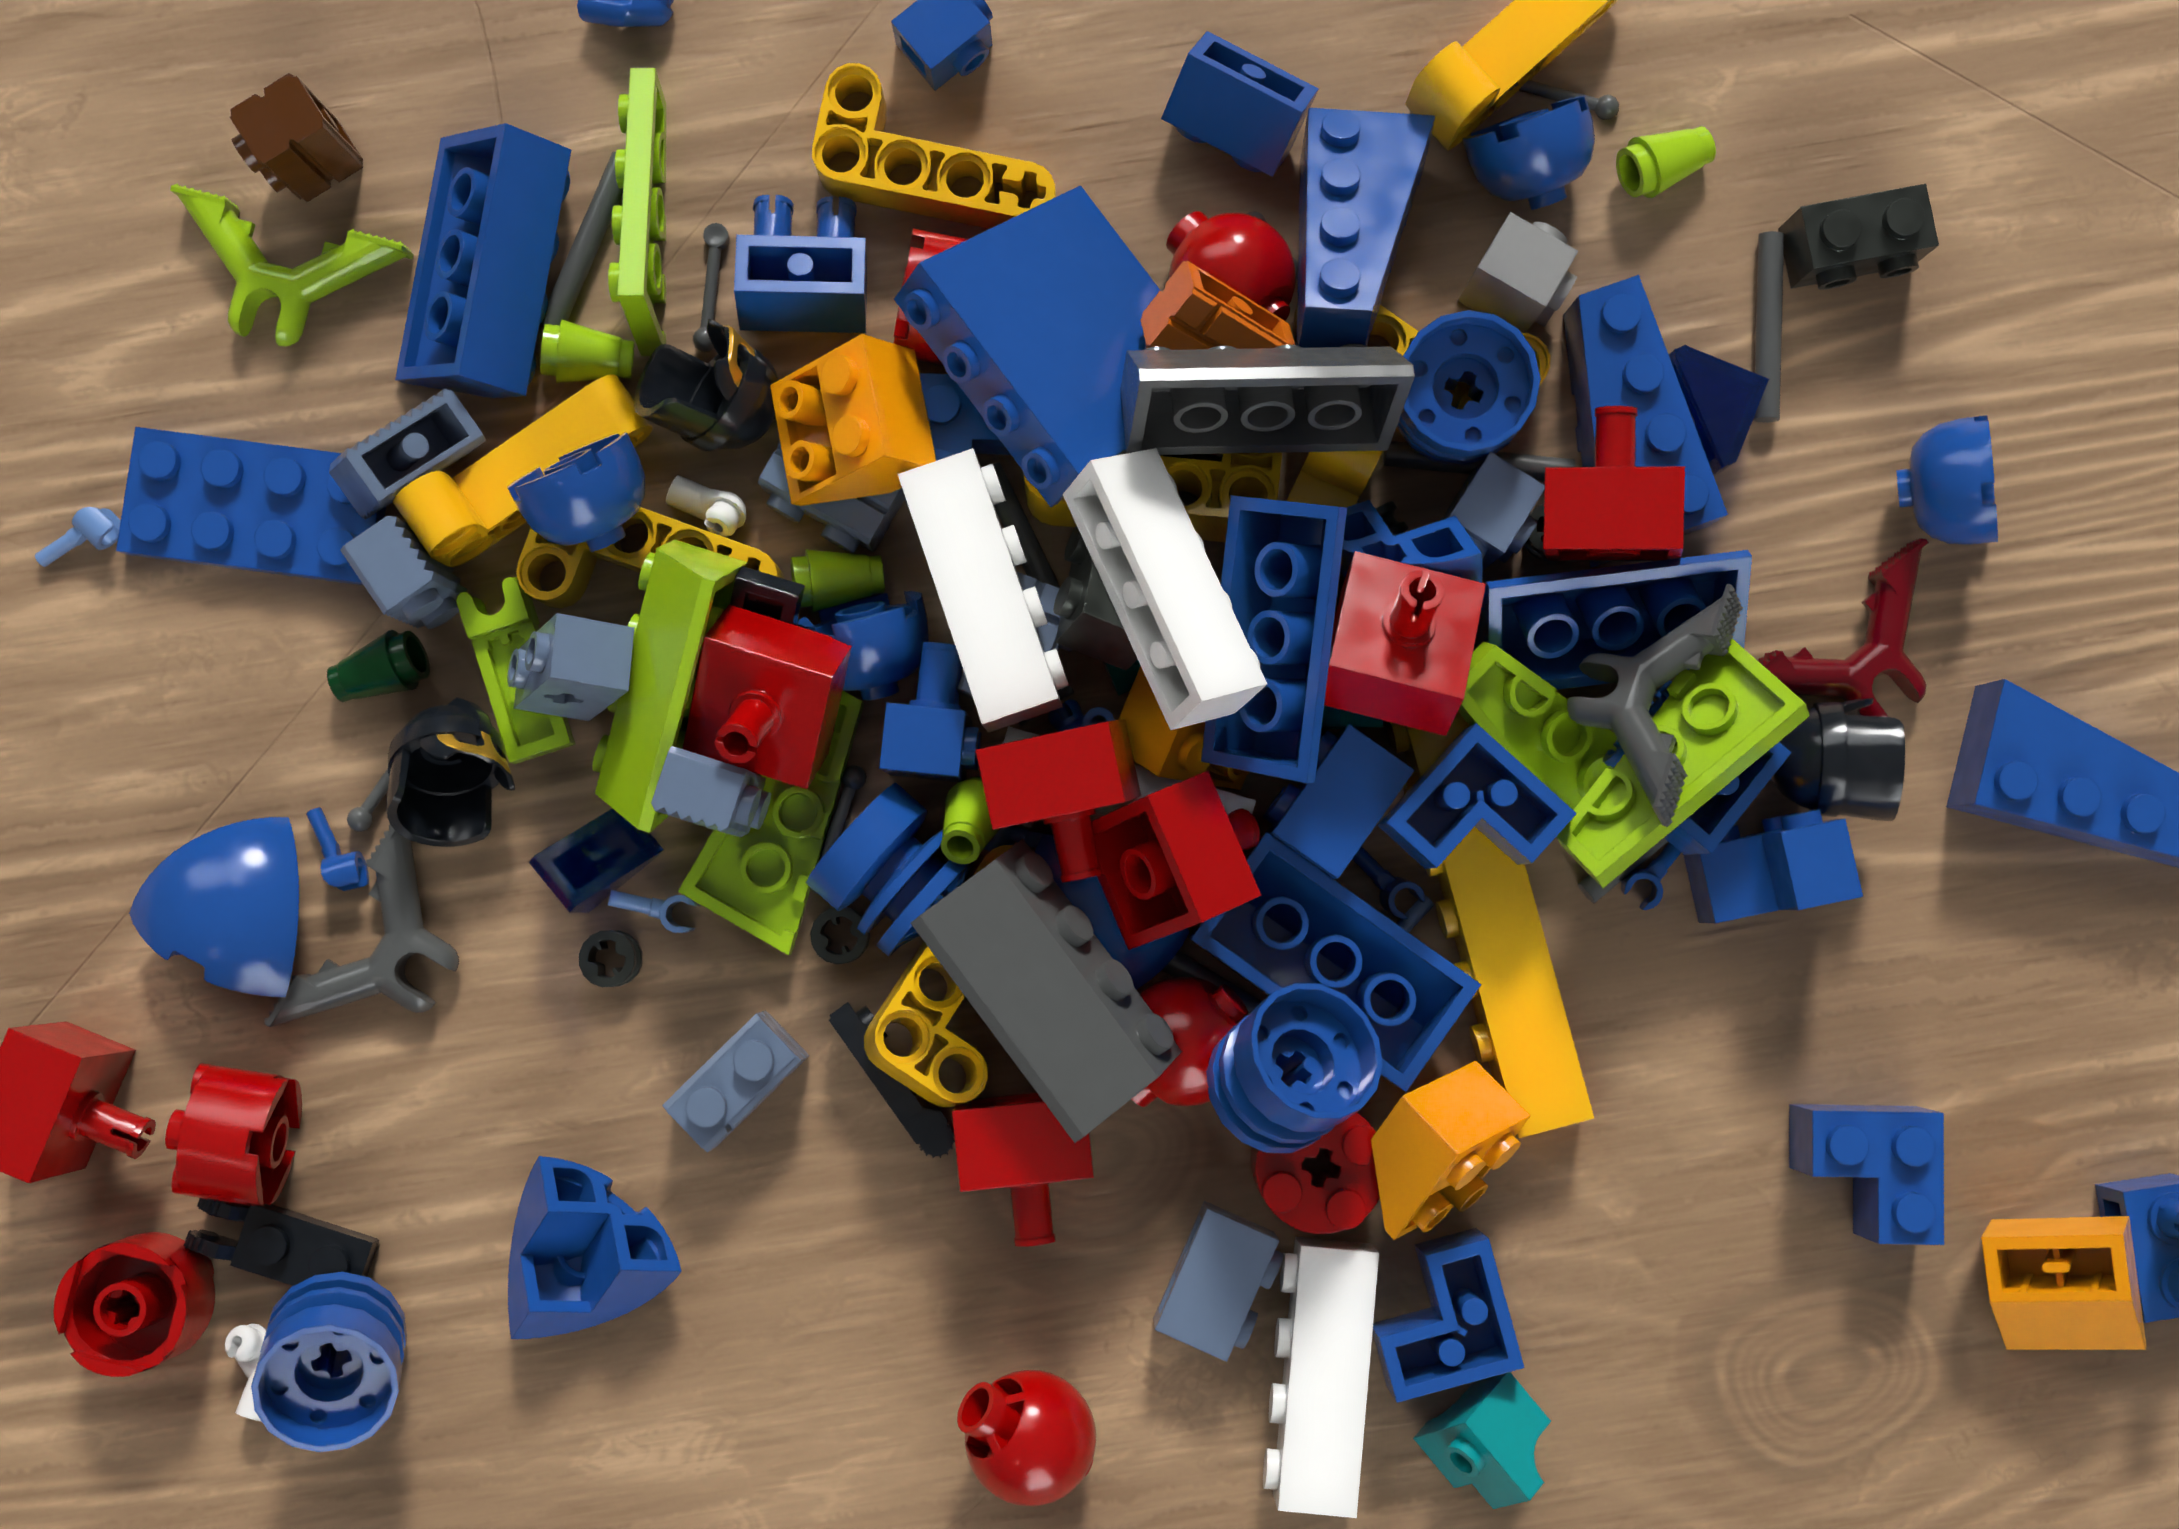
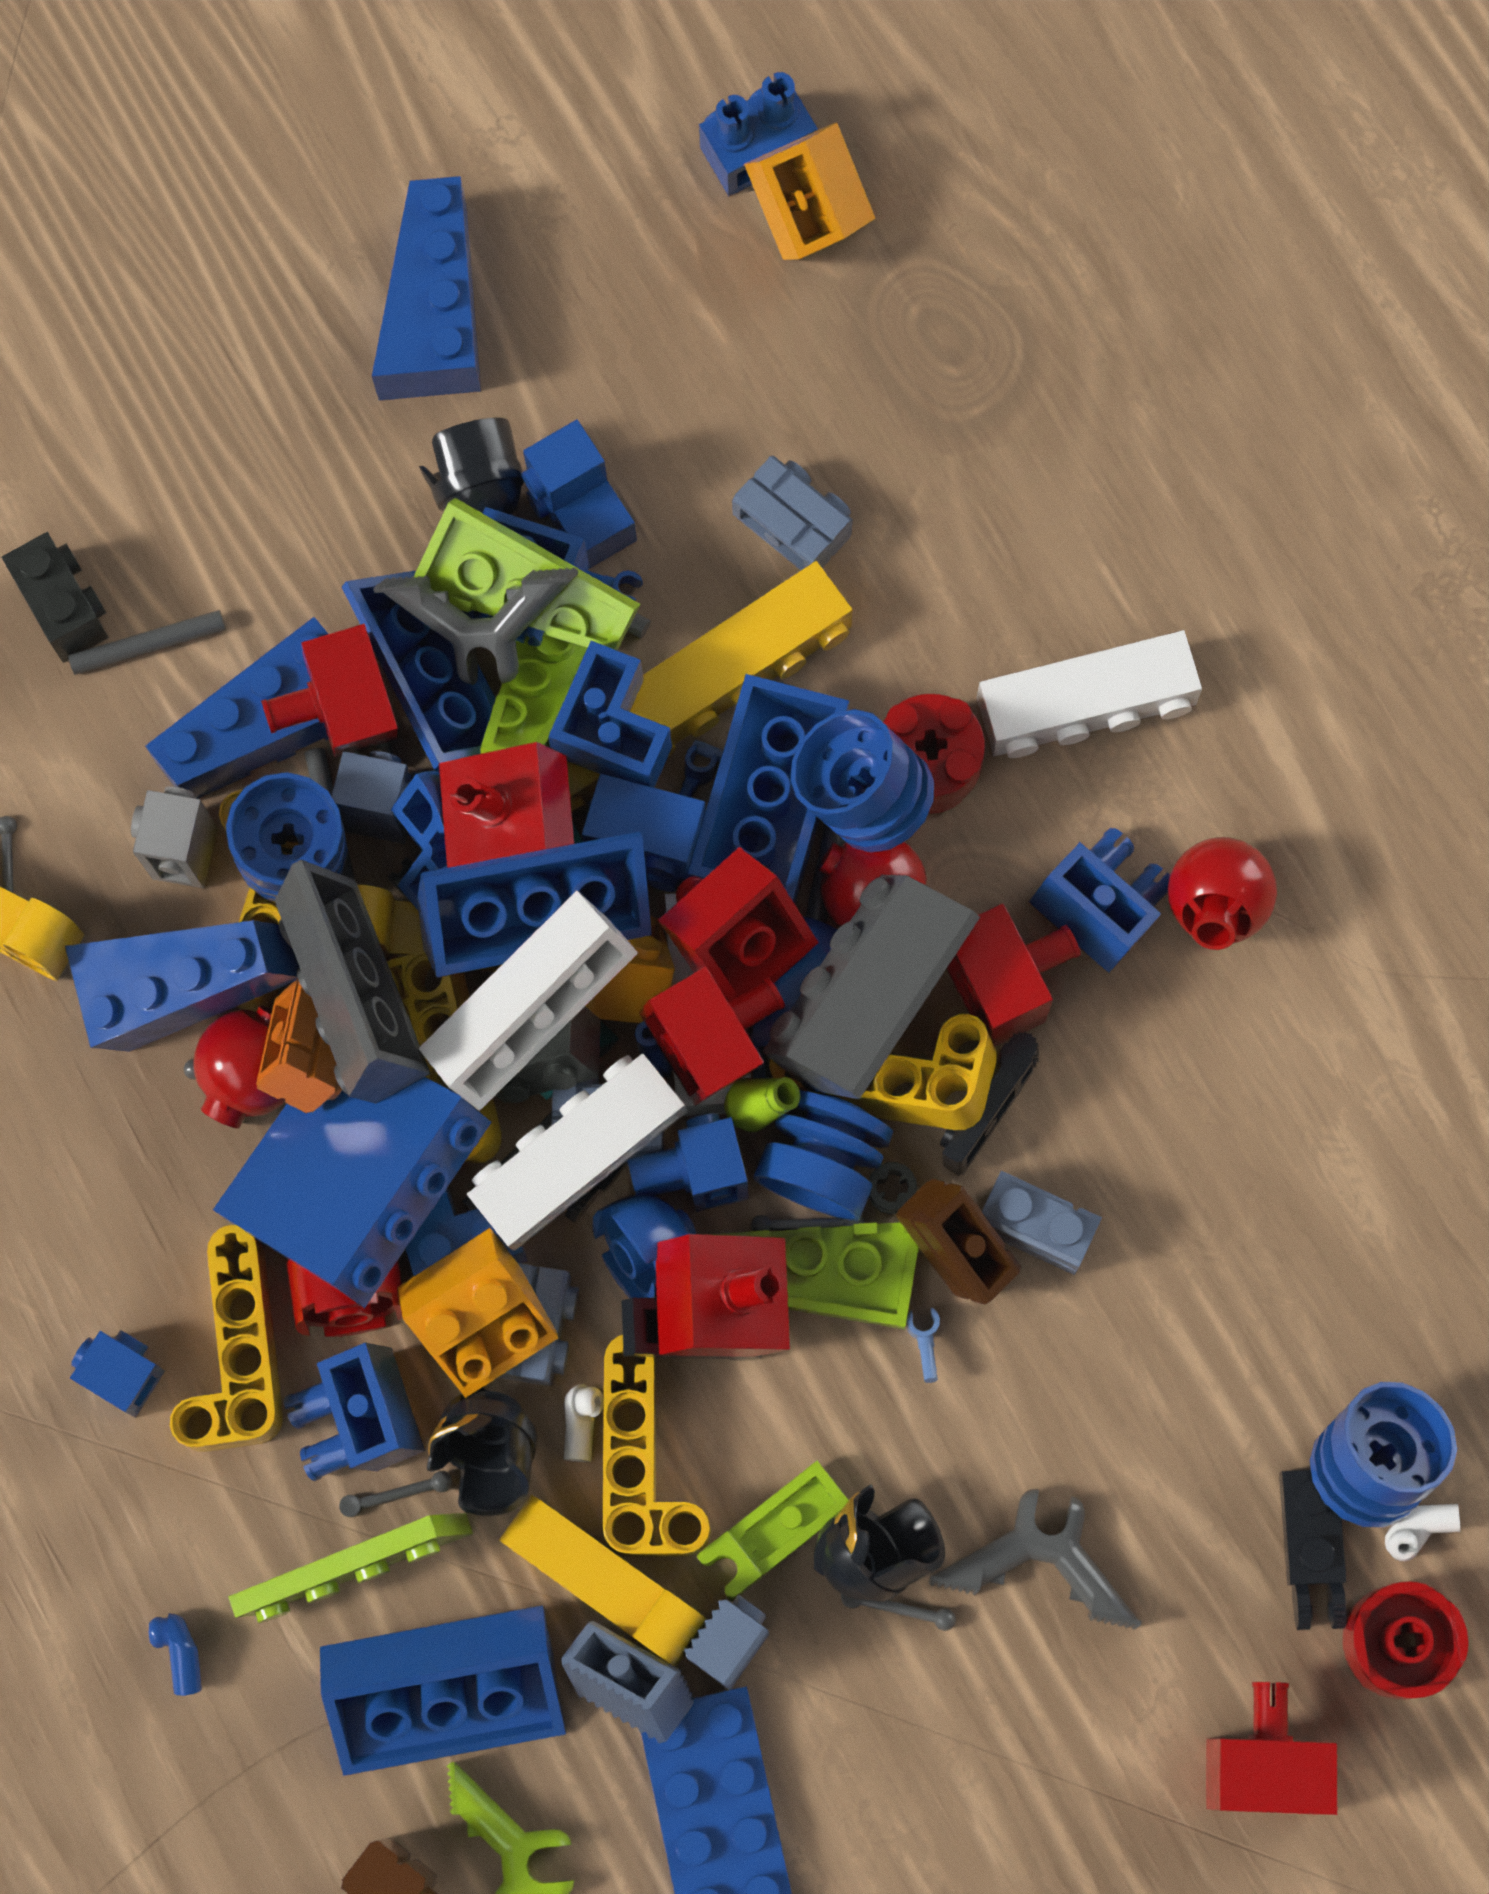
camera: 105 degrees left, 10 degrees down
blue brick [129,817,299,998] -> none
red brick [165,1063,302,1206] -> none
blue hand [306,807,369,891] -> none
dark green cone [327,630,430,702] -> none
blue cylinder [507,432,645,552] -> none
sand blue brick [507,613,634,721] -> none
blue brick [508,1156,682,1339] -> none
clear blue slope [529,808,664,913] -> none
dark grey bar [540,152,623,327] -> none
lime cone [540,319,635,383] -> none
pearl dark grey bush [579,930,642,987] -> none
lime slope [592,539,748,833] -> none
sand blue brick [651,746,771,837] -> none
lime cone [790,549,885,612] -> none
sand blue brick [1153,1201,1283,1362] -> none
blue brick [1161,31,1319,177] -> none
light orange slope [1371,1061,1531,1240] -> none
blue brick [1372,1228,1525,1403] -> none
teal brick [1413,1372,1551,1509] -> none
blue cylinder [1462,95,1595,210] -> none
lime cone [1616,126,1716,198] -> none
clear blue slope [1669,345,1769,475] -> none
dark red piece [1758,538,1929,717] -> none
blue brick [1789,1104,1944,1245] -> none
blue cylinder [1896,415,1998,545] -> none
none -> sand blue brick [732,455,853,570]
none -> reddish brown brick [896,1179,1022,1305]
none -> blue brick [1029,828,1170,973]

